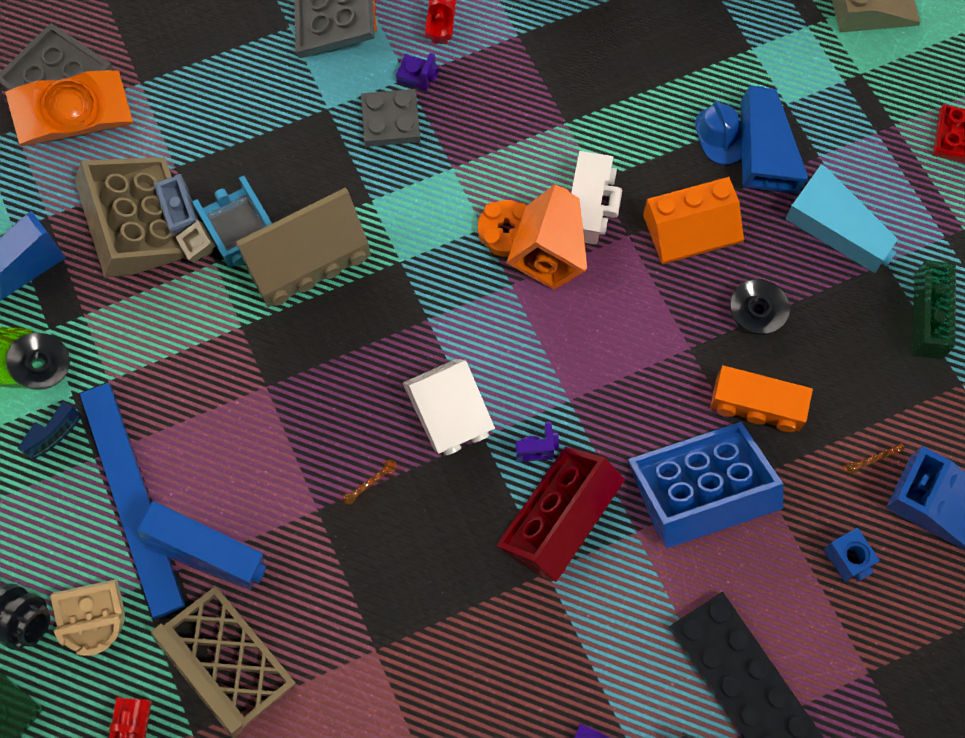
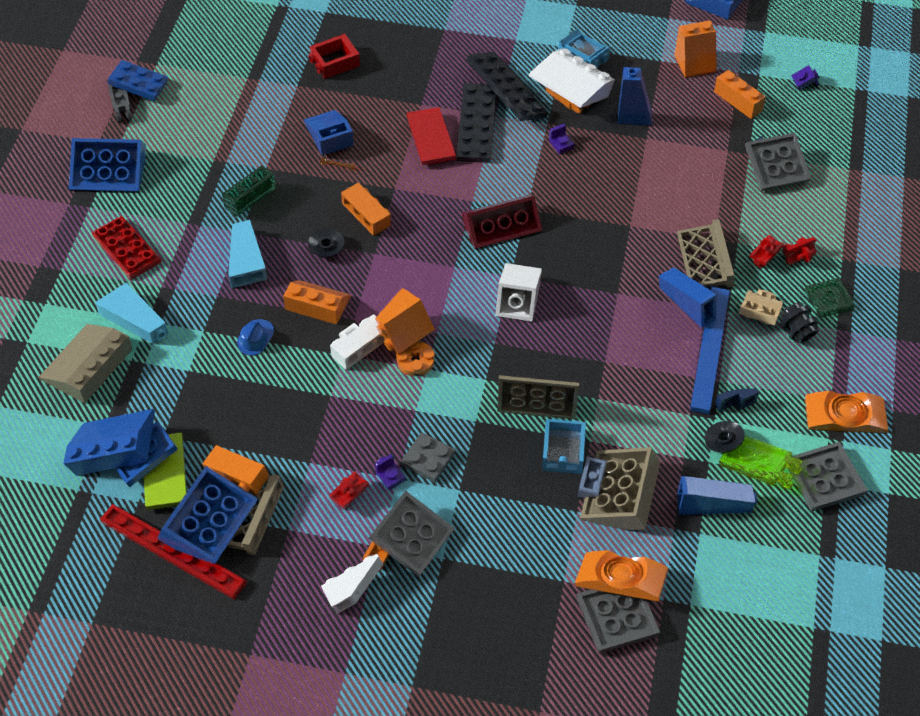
camera: 145 degrees left, 15 degrees down
dark tan tile [176,220,217,263] -> none
clear orange hinge [343,460,397,505] -> none
dark purple bracket [515,422,559,462] -> none
blue slope [628,422,783,549] -> none
blue slope [740,86,808,194] -> none
blue brick [823,527,880,582] -> none
none -> medium azure slope [95,283,168,344]
none -> red tile [407,107,456,166]

